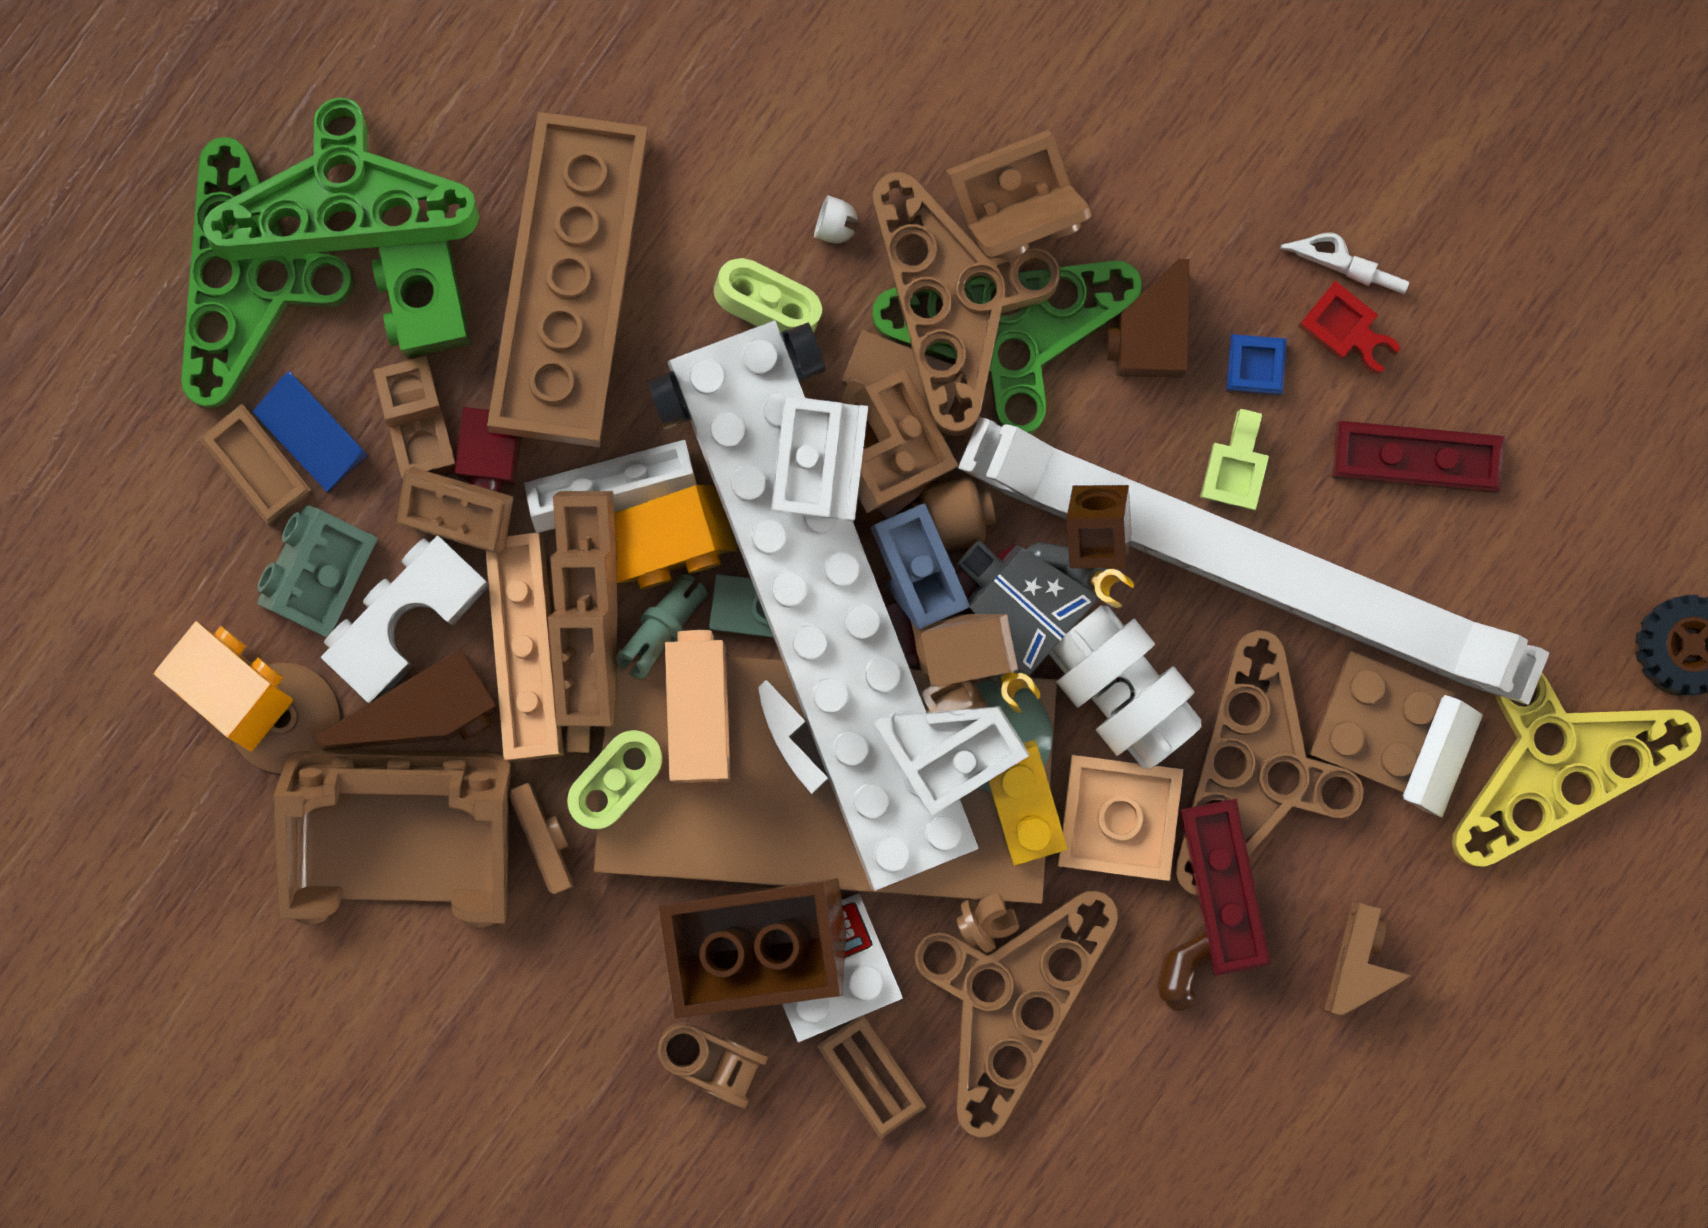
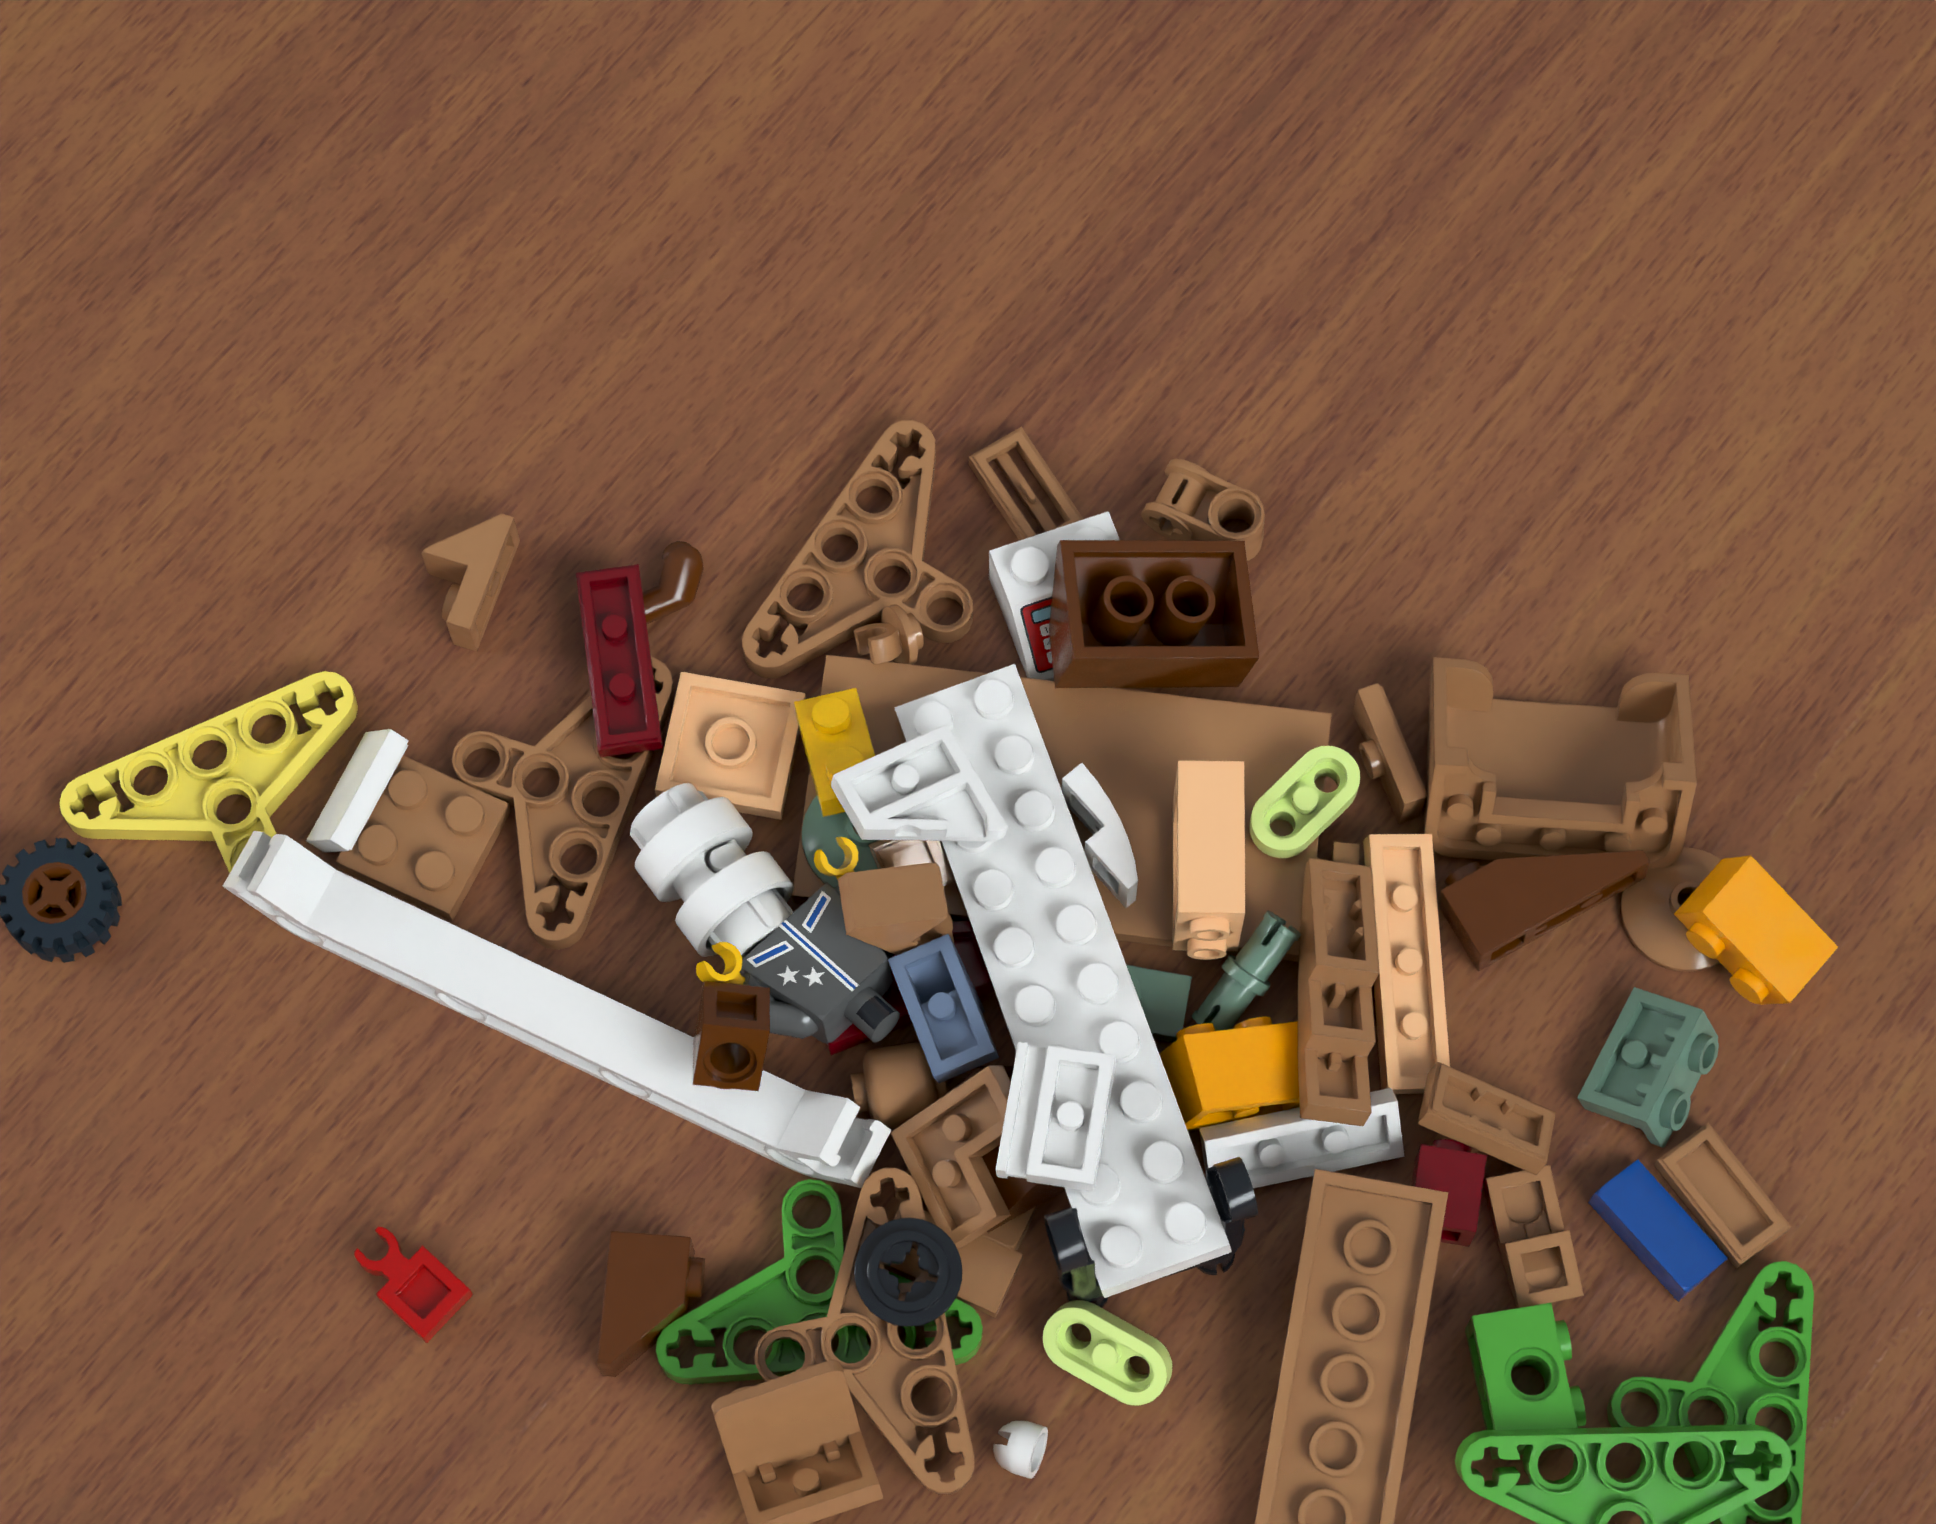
camera: 175 degrees left, 15 degrees down
white arch [321,535,489,703] -> none
yellowish green plate [1200,409,1269,511] -> none
blue tile [1226,334,1287,396] -> none
white hand [1280,232,1409,294] -> none
dark red tile [1332,421,1505,493] -> none
none -> black gear [854,1218,962,1326]

